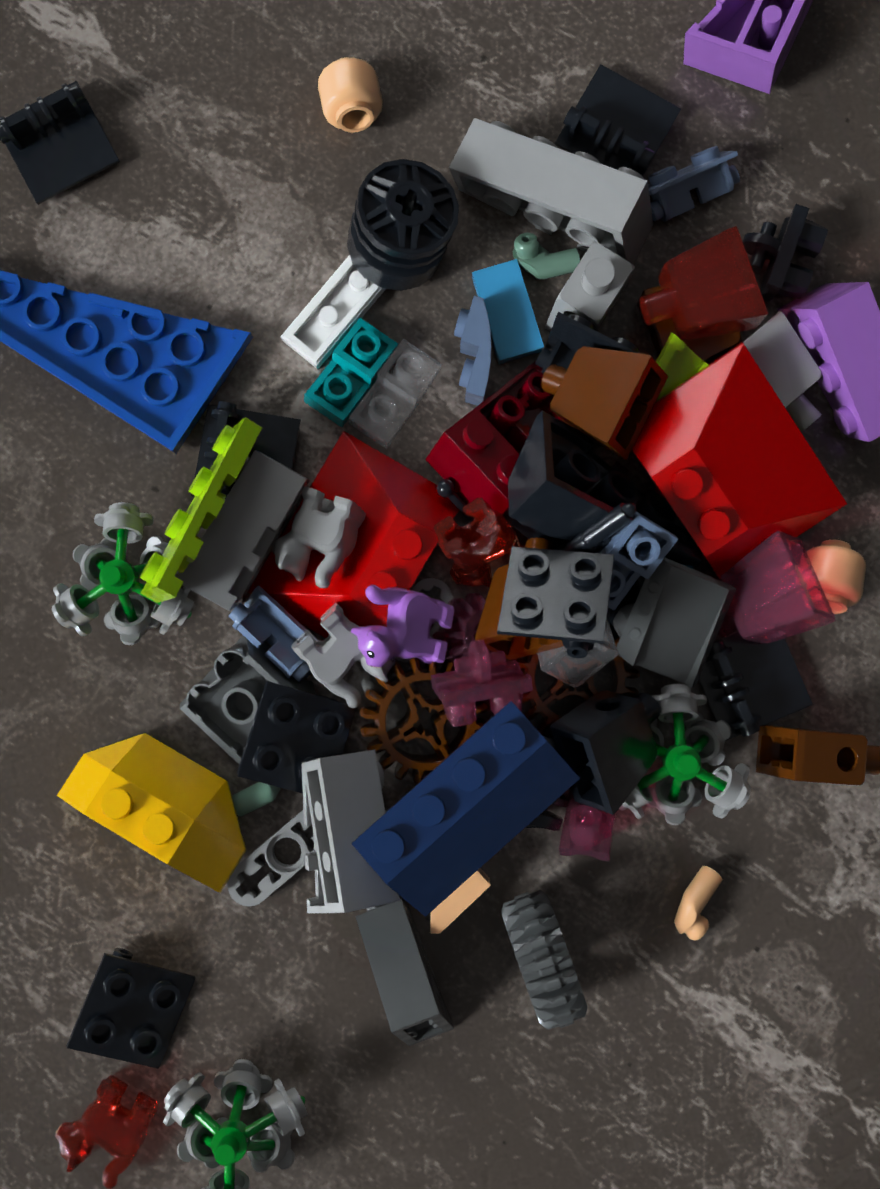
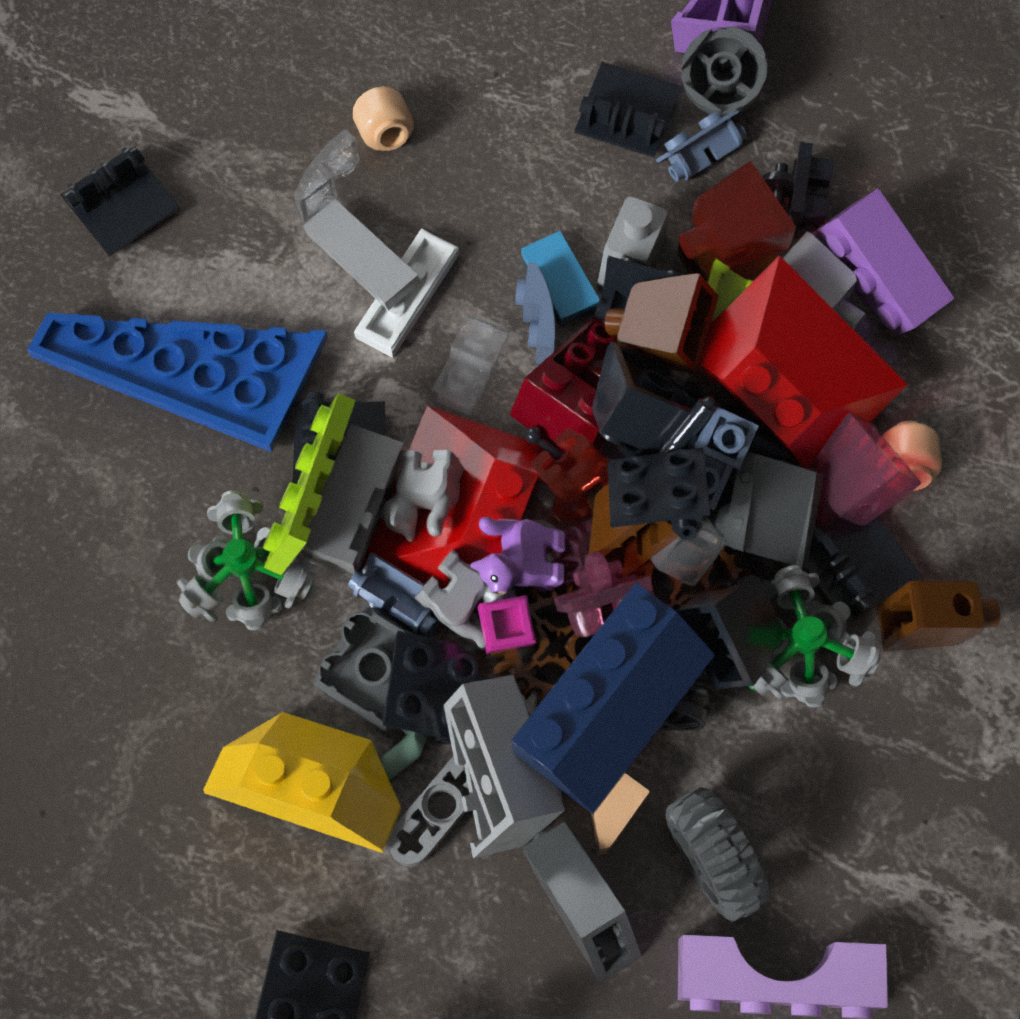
camera: 15 degrees left, 15 degrees down
teal slope [304,318,398,428] -> none
black wheel [347,159,459,291] -> none
light grey wedge [449,118,654,265] -> none
sand green arm [512,232,580,279] -> none
clear pink hips [559,788,617,861] -> none
light nougat arm [674,866,723,941] -> none
none -> clear slope [294,128,360,222]
none -> light grey tile [303,199,421,311]
none -> dark pink tile [477,595,536,654]
none -> lavender arch [678,935,888,1019]
none -> dark grey cylinder [681,26,767,116]

